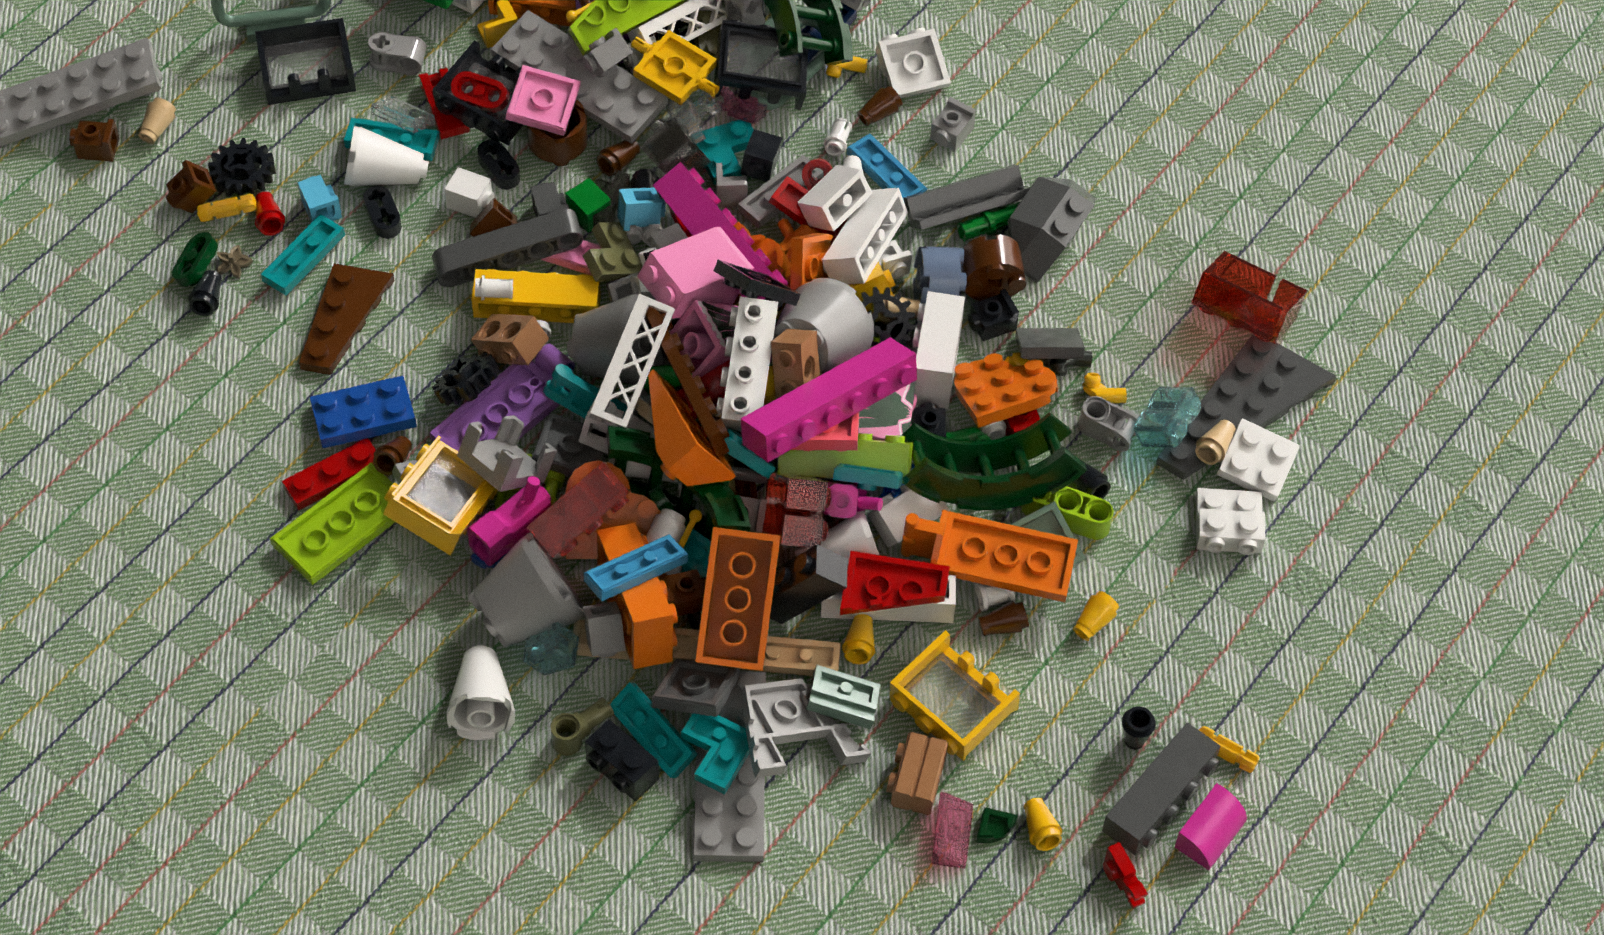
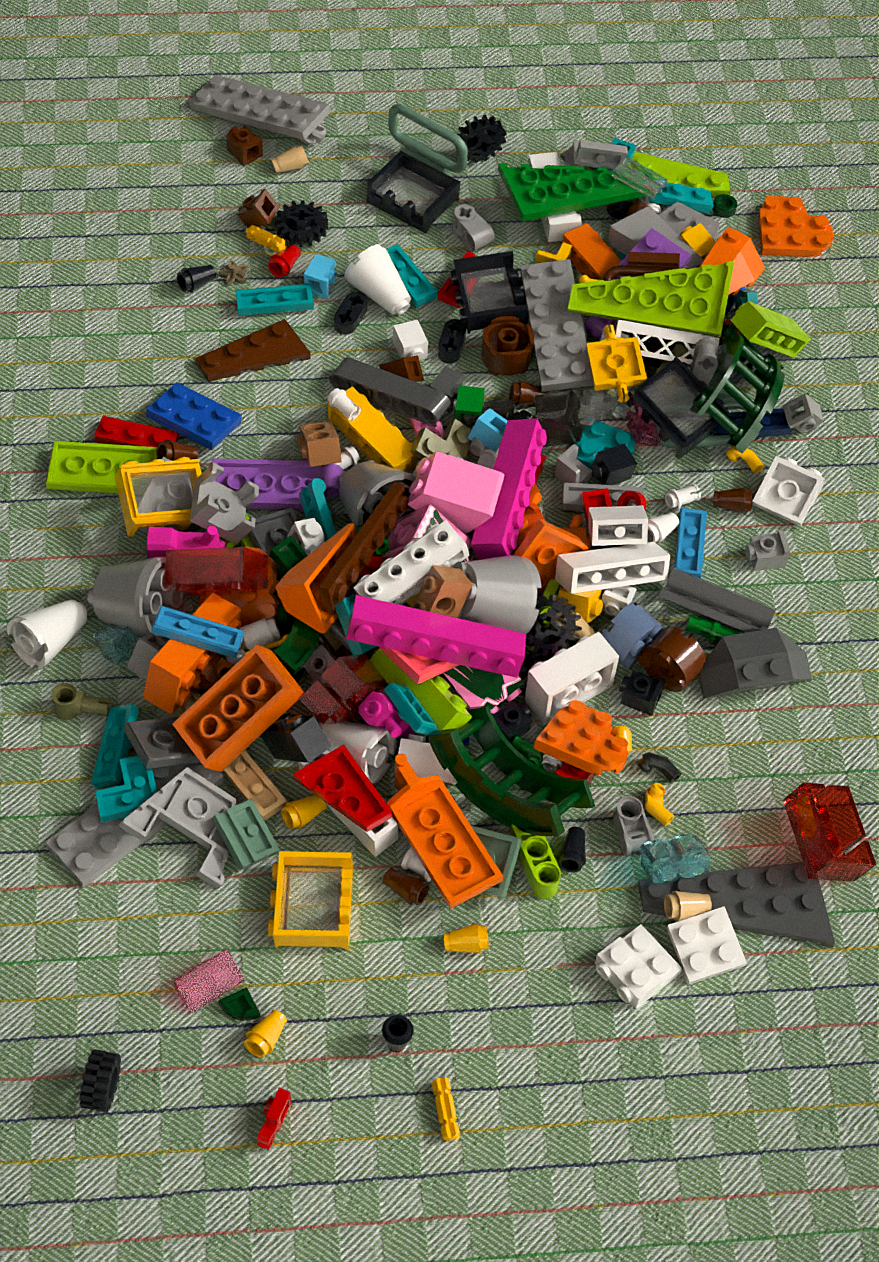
camera: 45 degrees right, 0 degrees up
dark green plate [172,232,218,287] -> none
clear tile [371,96,435,133] -> none
black gear [432,352,500,406] -> none
red plate [451,71,510,112] -> none
bright pink plate [506,65,581,136] -> none
light grey brick [582,28,633,77] -> none
black brick [585,719,659,802] -> none
white fence [589,294,675,428] -> none
black plate [713,259,801,307] -> none
medium nougat brick [886,732,948,815] -> none
dark grey tile [1015,328,1085,359] -> none
dark grey brick [1102,722,1220,855] -> none
dark pink brick [1175,783,1247,870] -> none

